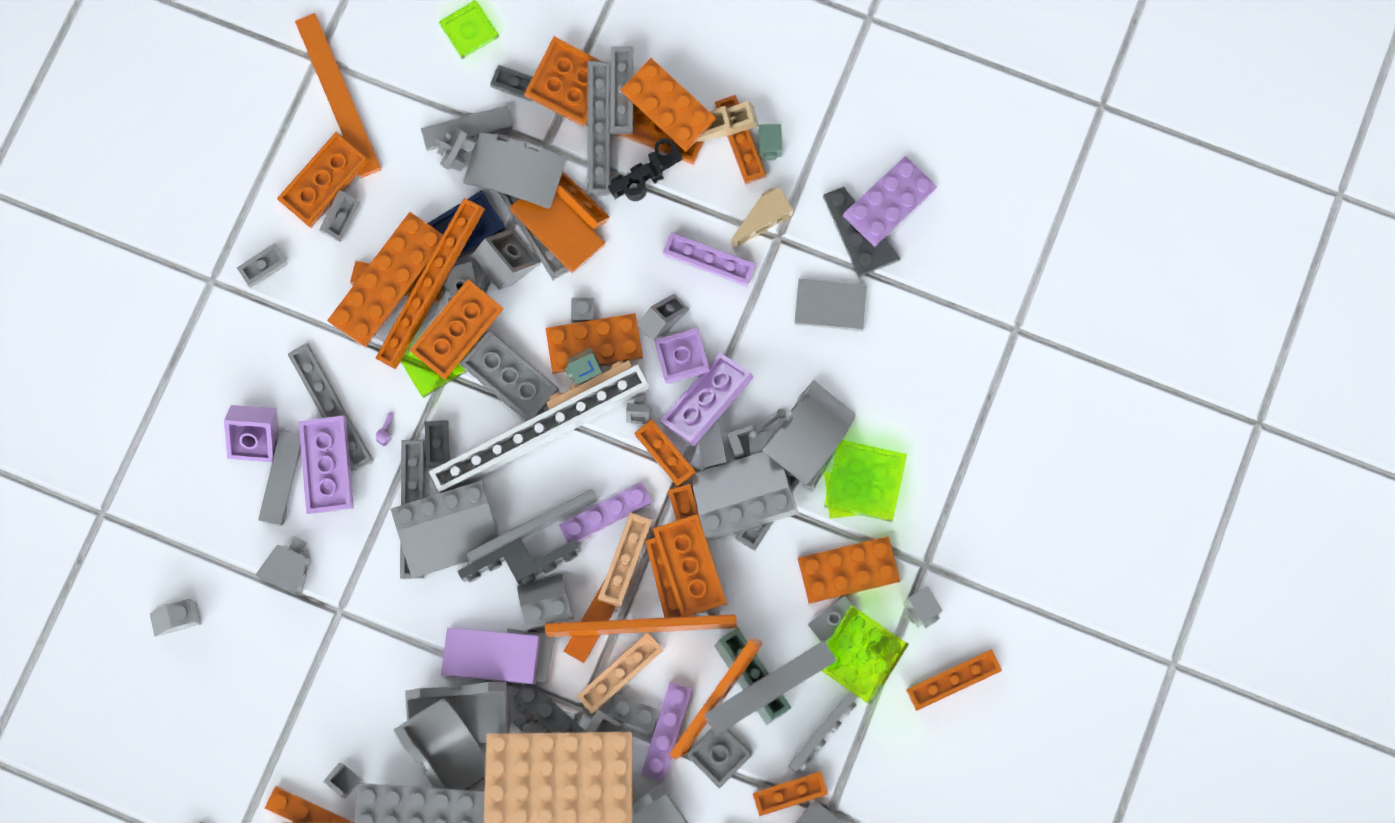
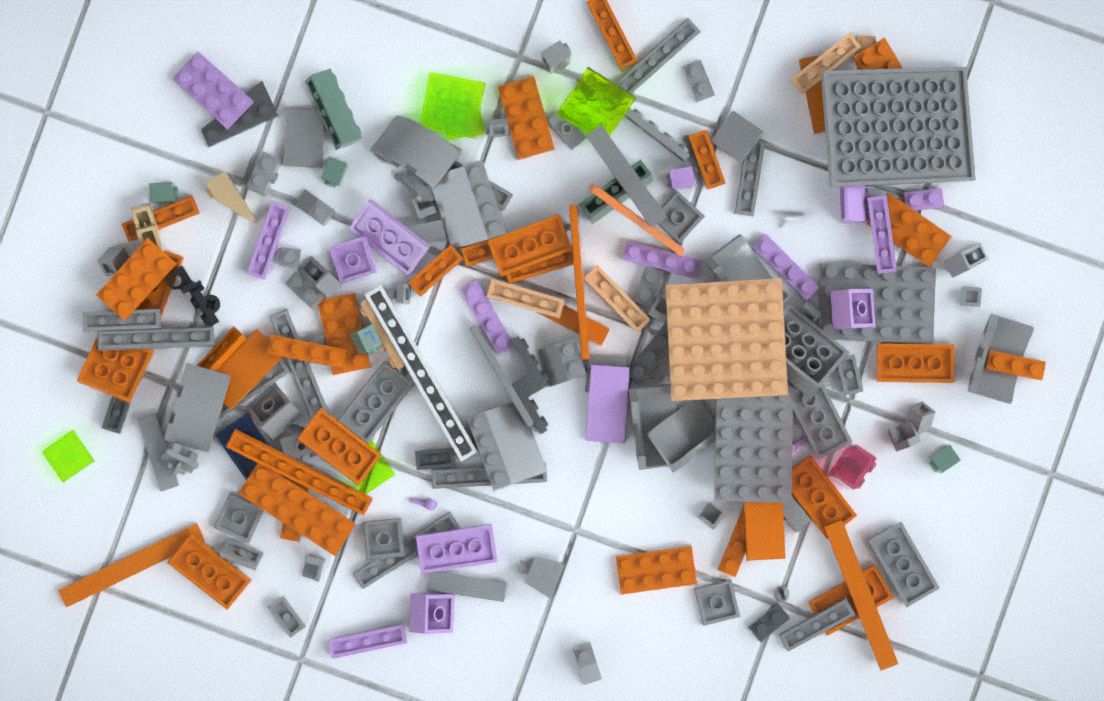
camera: 90 degrees left, 10 degrees up
none -> light grey panel [97,247,130,276]
none -> light grey tile [214,493,264,543]
none -> light grey brick [246,151,282,196]
none -> orange plate [267,335,347,369]
none -> light grey tile [269,309,330,419]
none -> light grey plate [279,247,301,269]
none -> light grey plate [285,270,325,310]
none -> light grey slope [294,189,336,227]
none -> light grey panel [302,554,326,582]
none -> sand green brick [305,68,362,150]
none -> sand green brick [321,156,349,188]
none -> lavender plate [328,624,408,659]
none -> light grey tile [363,518,405,561]
none -> light grey tile [488,114,509,138]
none -> light grey tile [603,18,701,108]
none -> orange plate [615,546,697,595]
none -> lavender brick [666,166,695,191]
none -> light grey plate [683,59,715,103]
none -> light grey hinge [683,135,700,173]
none -> light grey tile [694,579,741,626]

